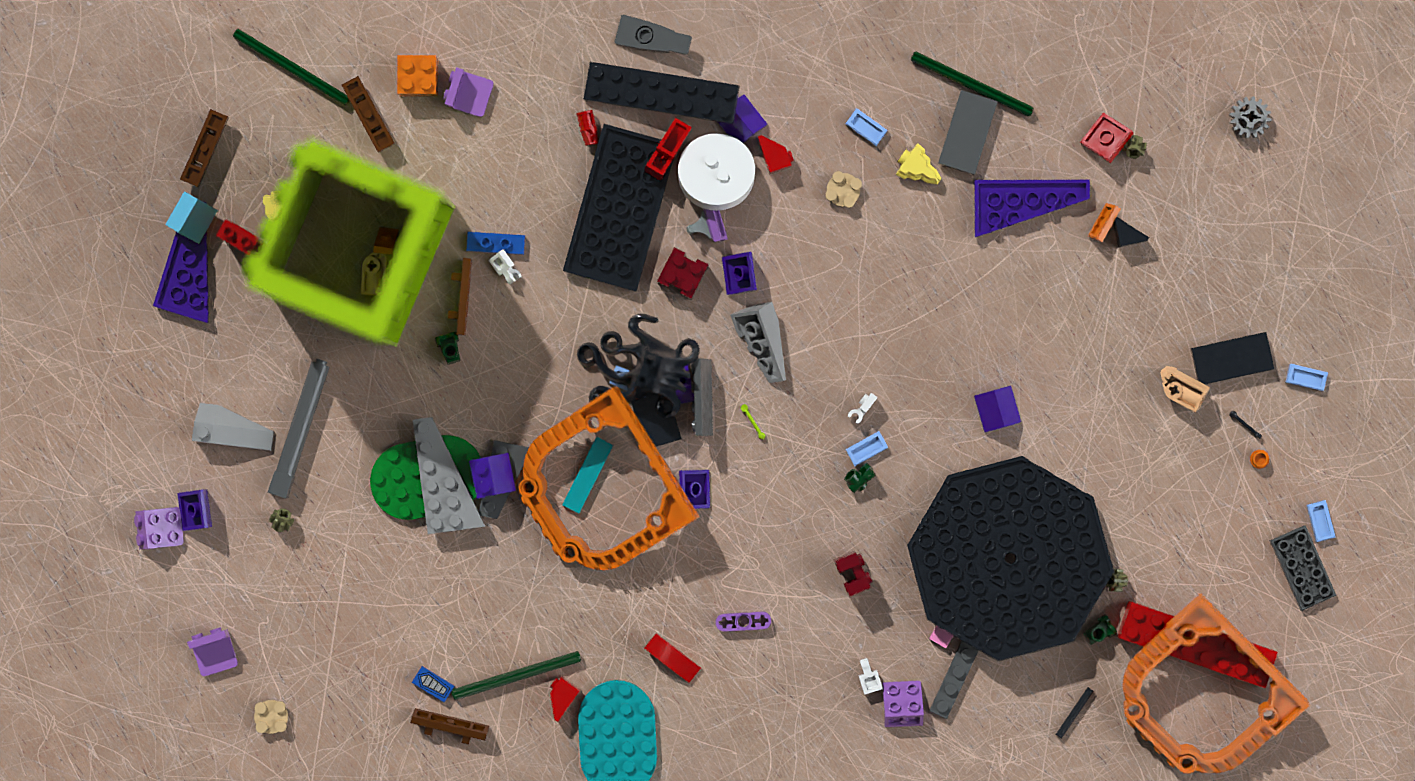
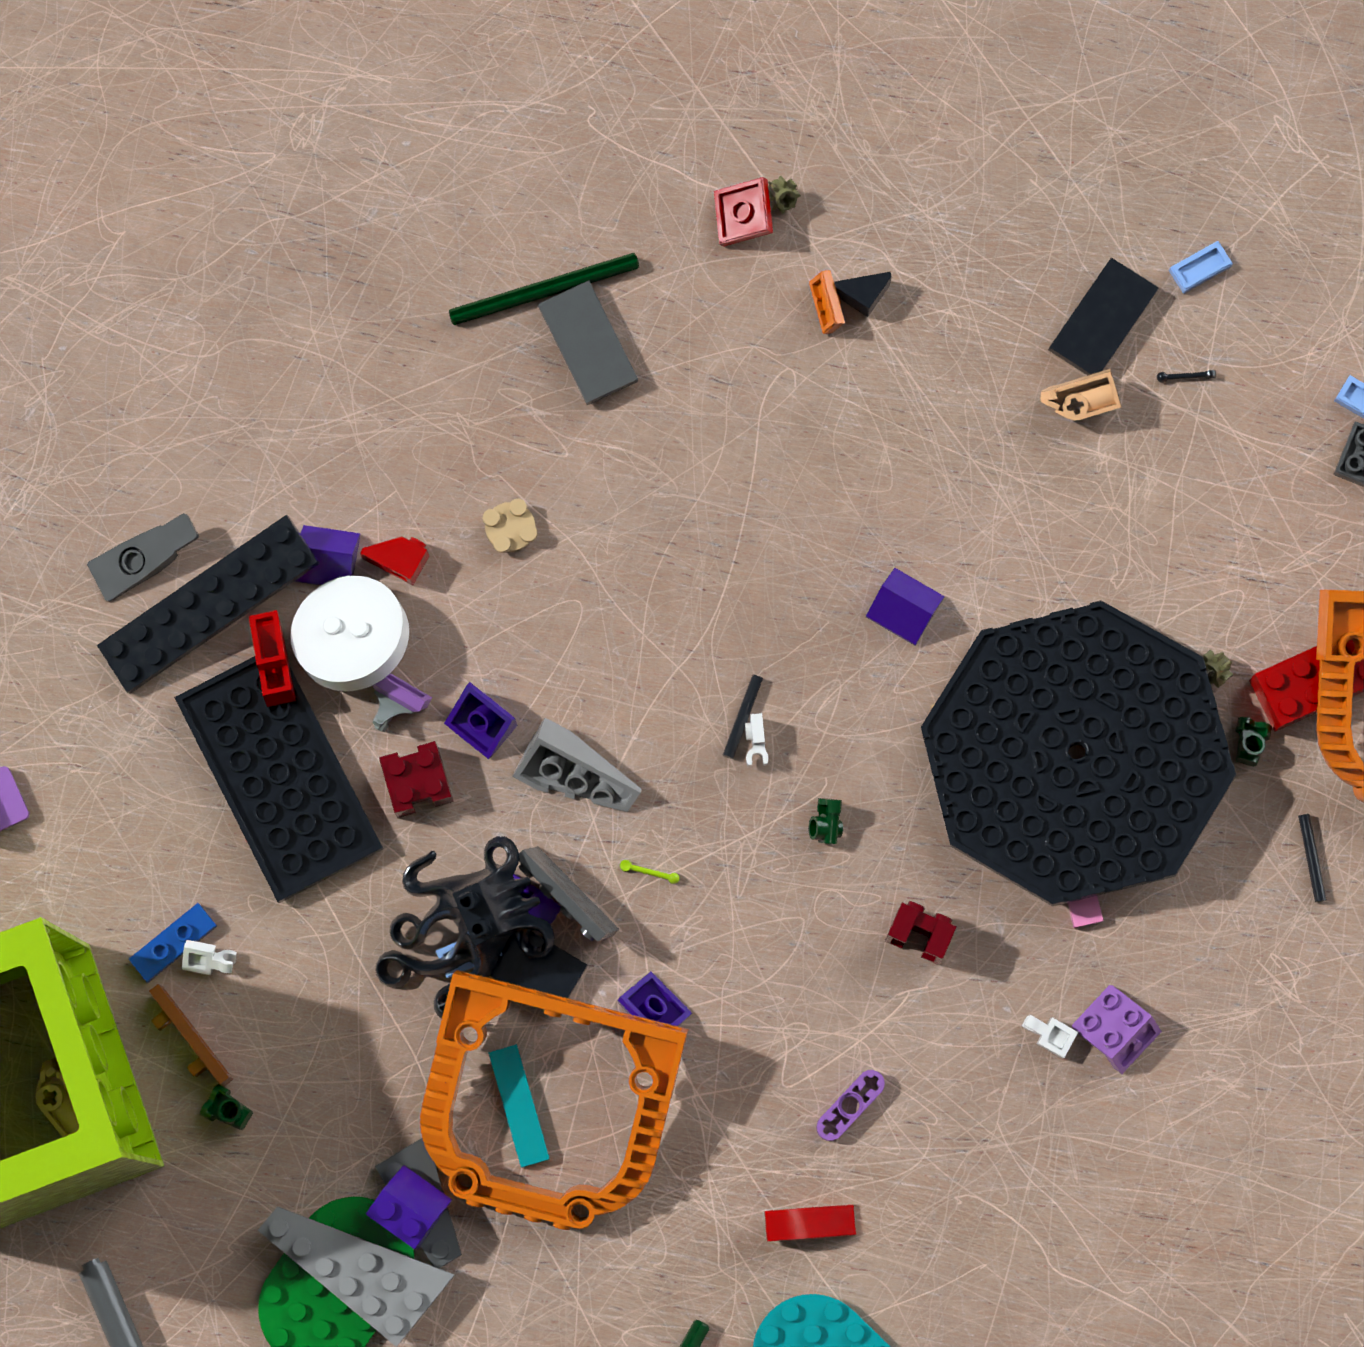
camera: 40 degrees left, 10 degrees down
orange plate [373,227,399,255] -> none
red hinge [576,110,598,146] -> none
light blue tile [845,108,888,146] -> none
light blue tile [845,431,888,466] -> none
light yellow rock [896,143,941,185] -> none
dark grey plate [929,640,979,719] -> none
dark purple wing [974,179,1090,238] -> none
light grey gear [1229,96,1271,138] -> none
orange plate [1250,450,1269,469] -> none
none -> black bar [723,675,763,759]

